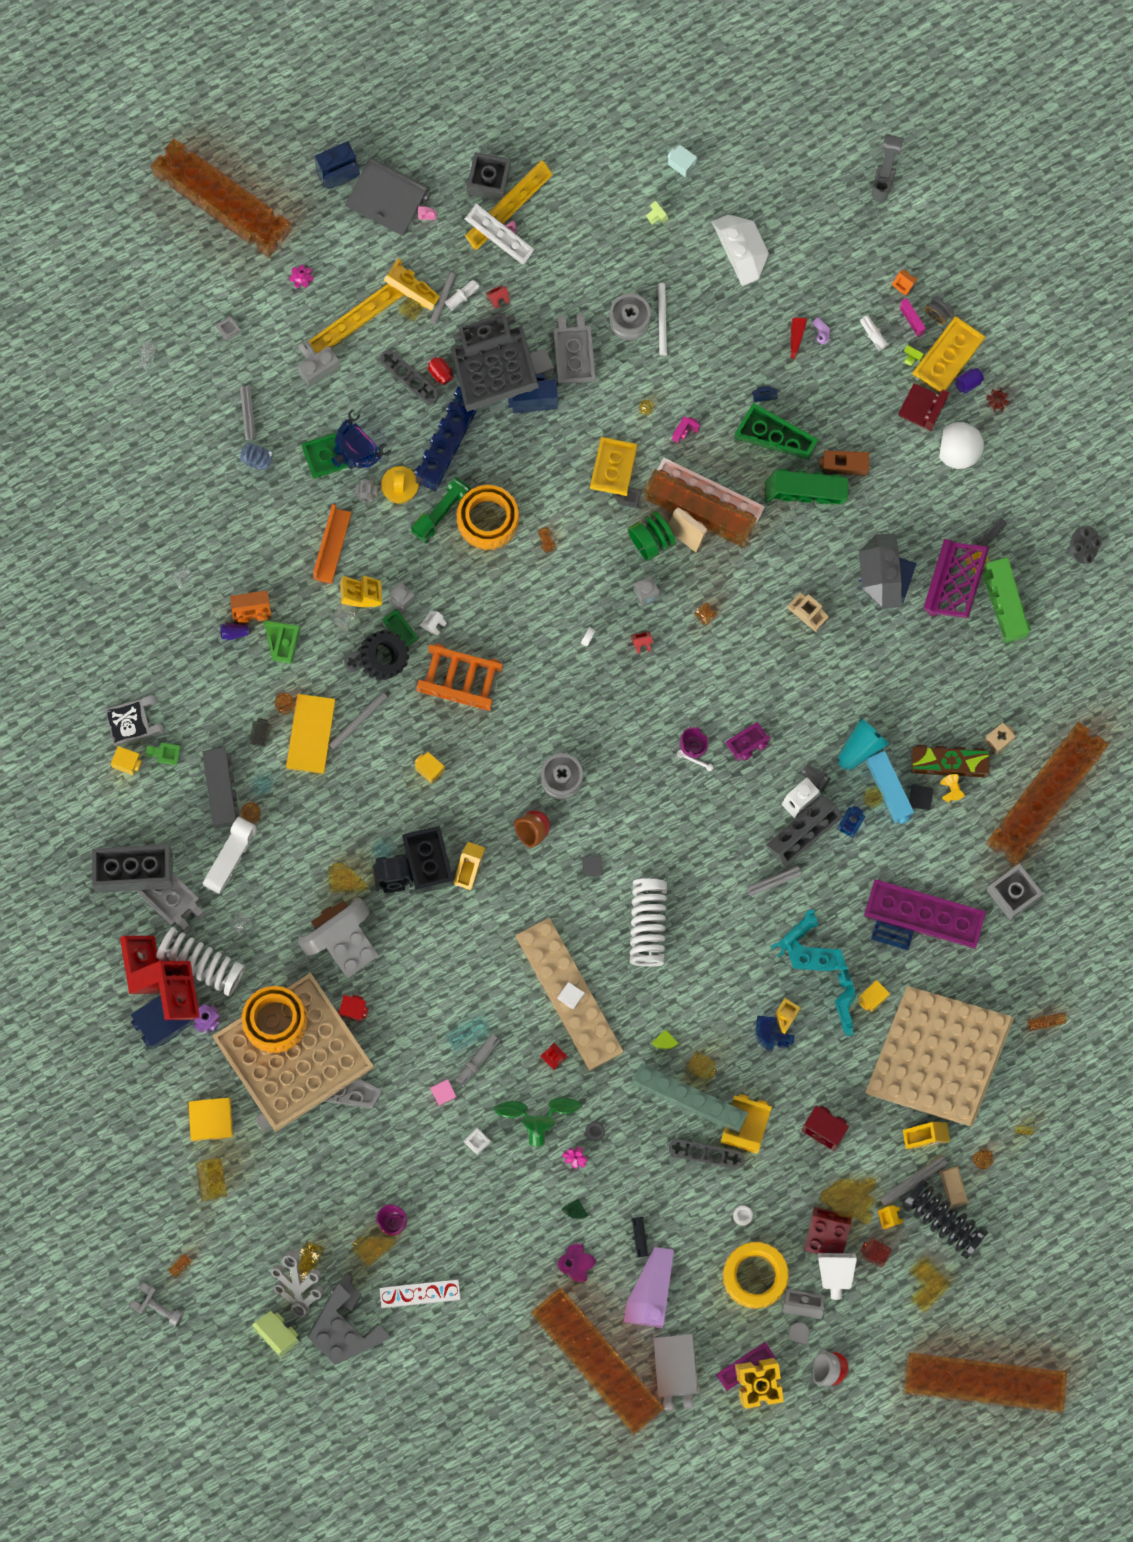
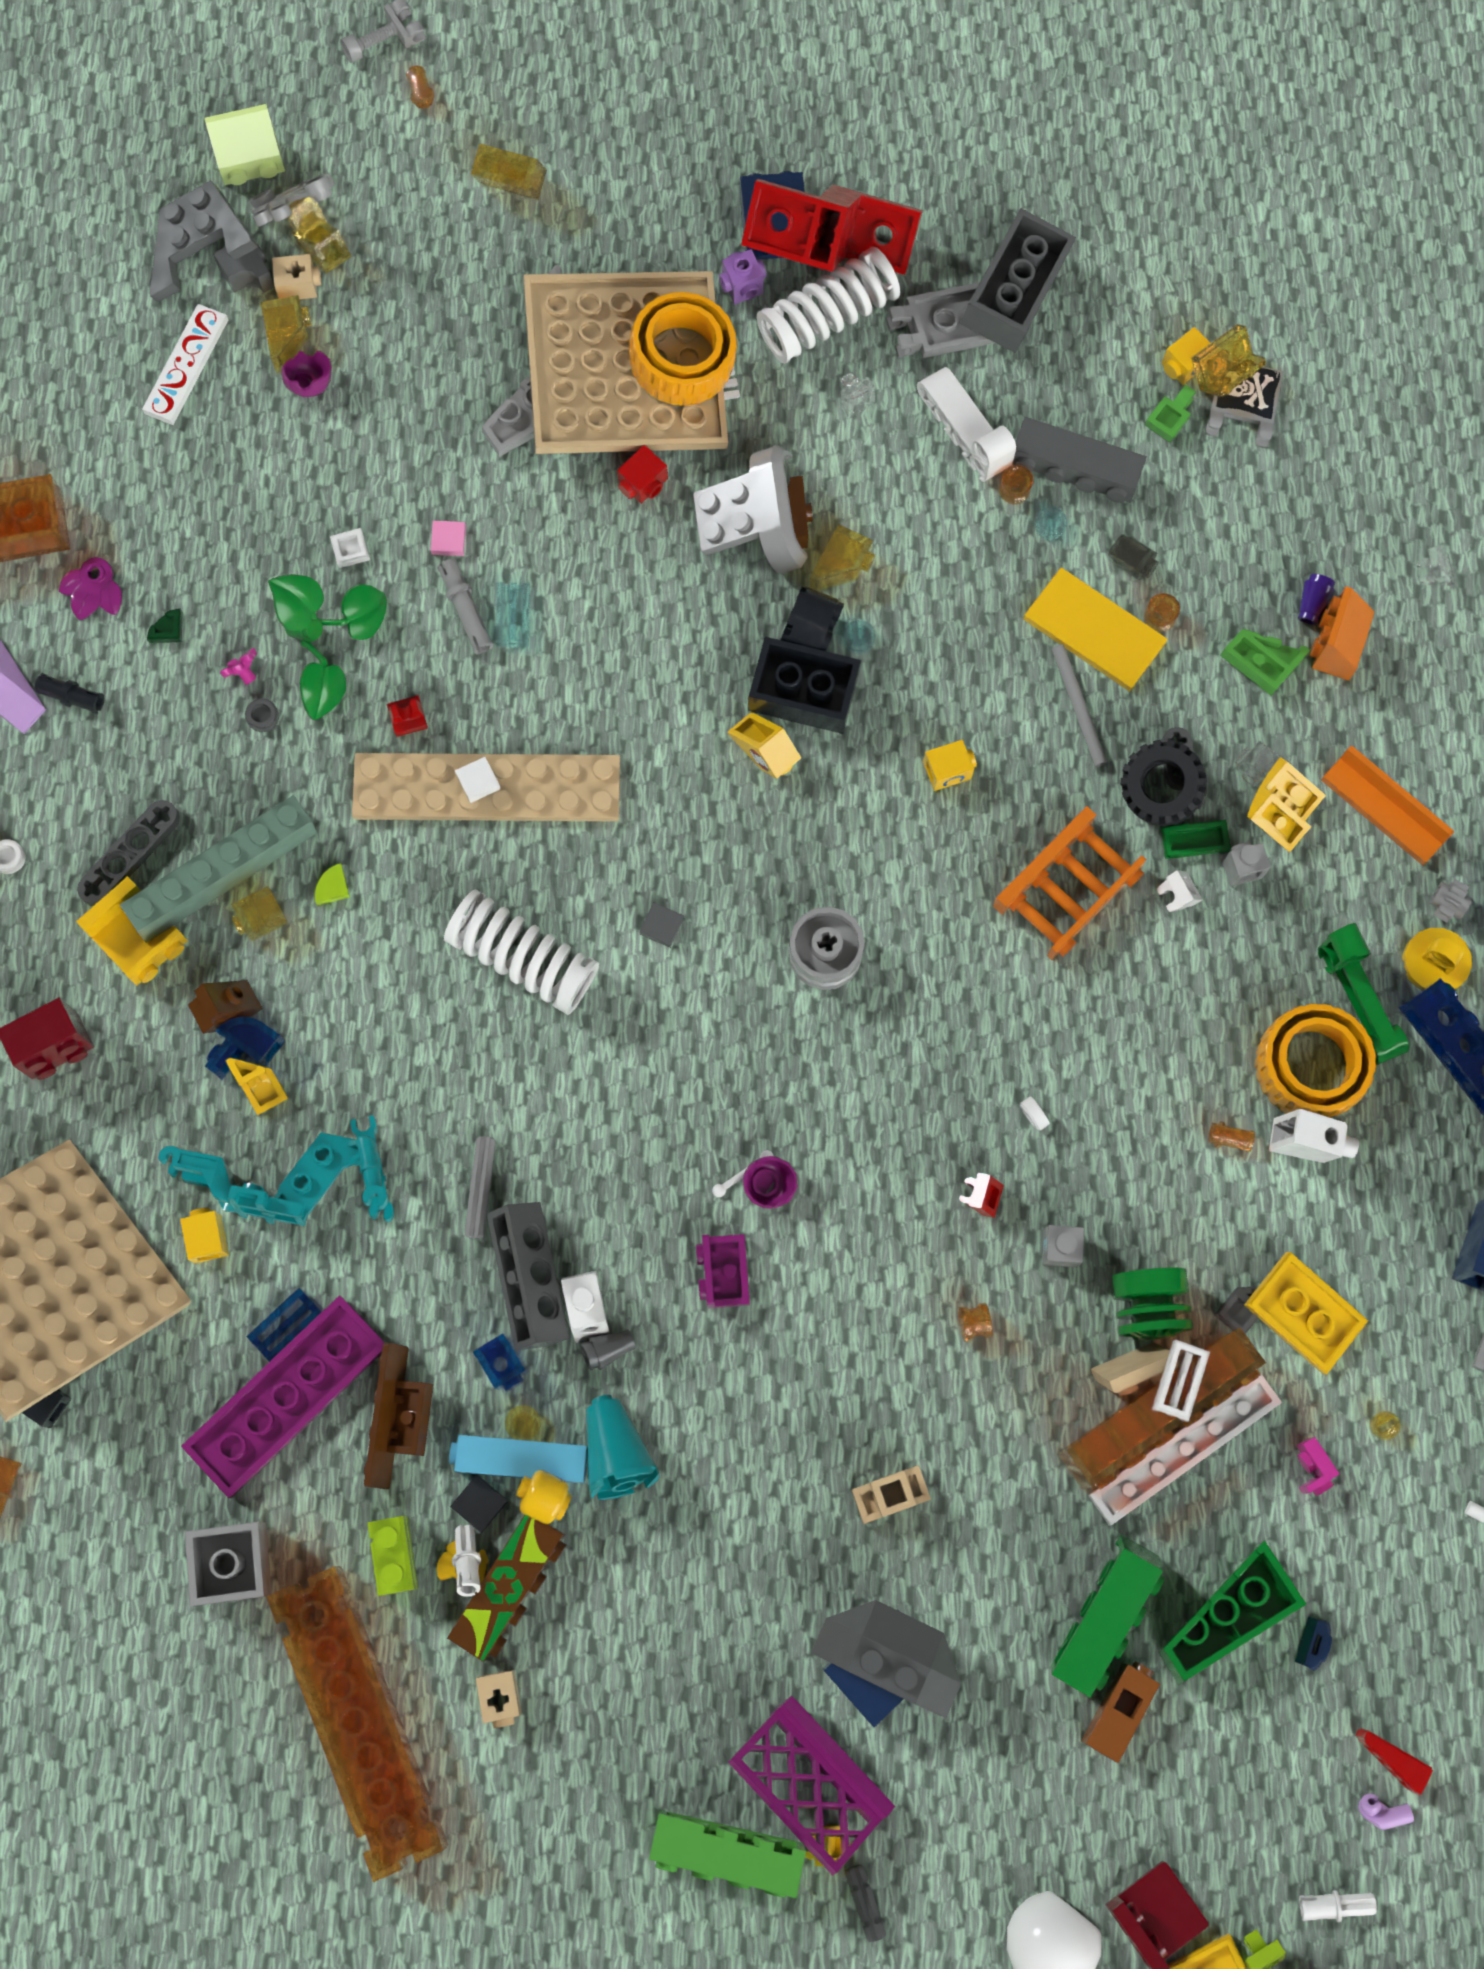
camera: 120 degrees right, 0 degrees up
yellow slope [188,1098,233,1141] -> none
dark orange piece [513,811,550,848] -> none
none -> reddish brown brick [188,980,263,1034]
none -> tan brick [272,254,322,301]
none -> reddish brown bracket [364,1342,434,1489]
none -> lime brick [367,1516,419,1596]
none -> white axle [452,1525,481,1596]
none -> yellow head [515,1470,572,1524]
none -> white tile [1152,1340,1210,1422]
none -> clear yellow bracket [1191,324,1266,397]
none -> white torso [1269,1109,1359,1163]

